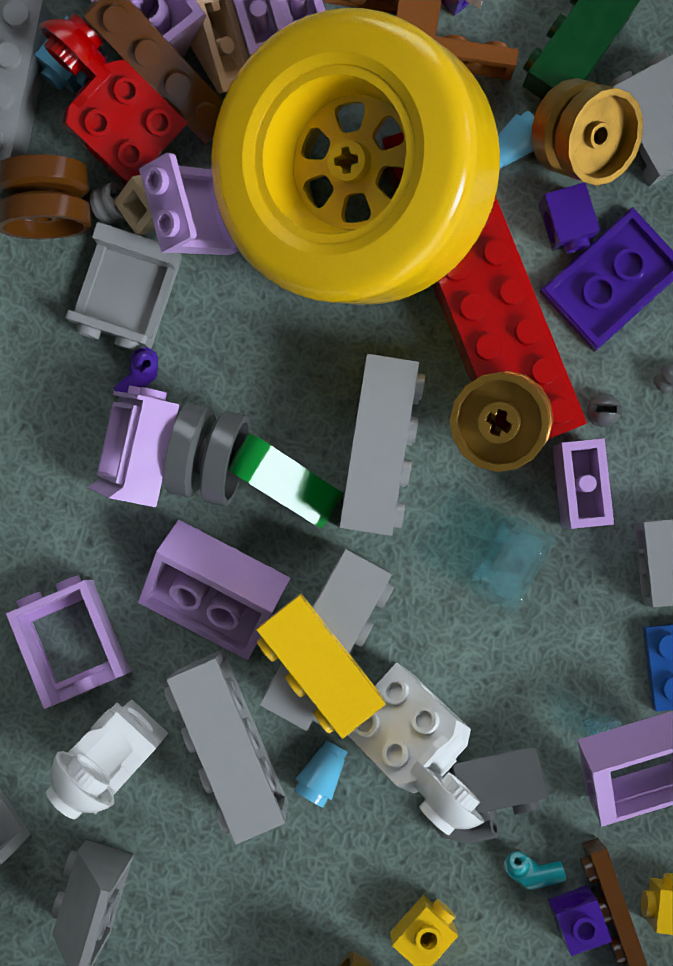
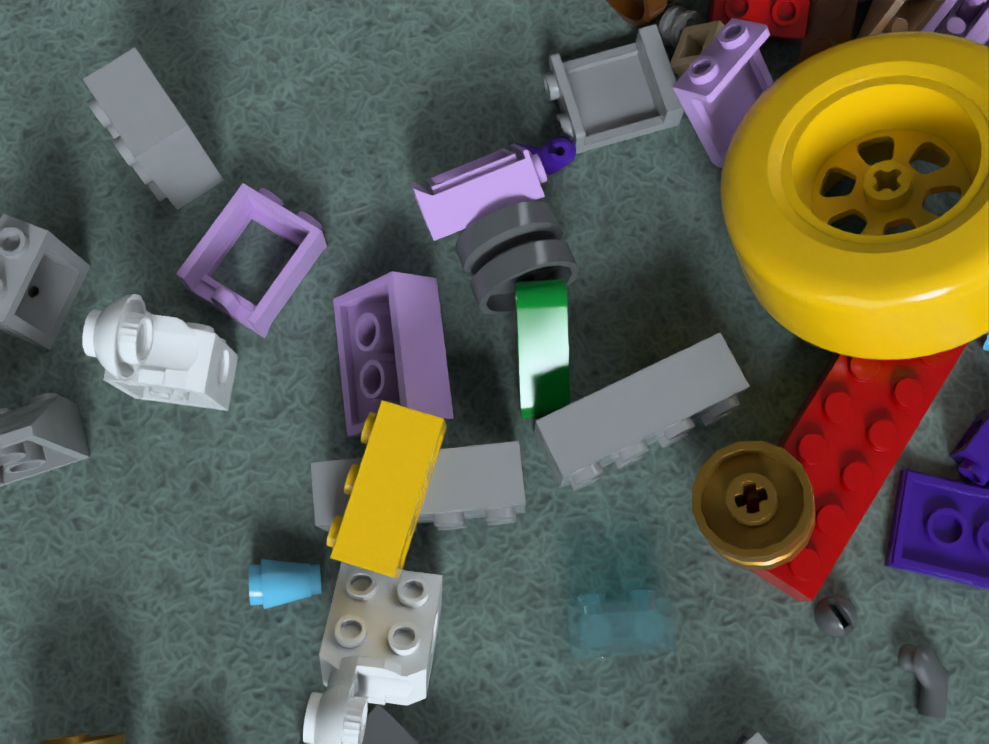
camera: 60 degrees right, 10 degrees down
light grey brick [164,649,288,845] -> none
lavender brick [552,438,614,529] -> none

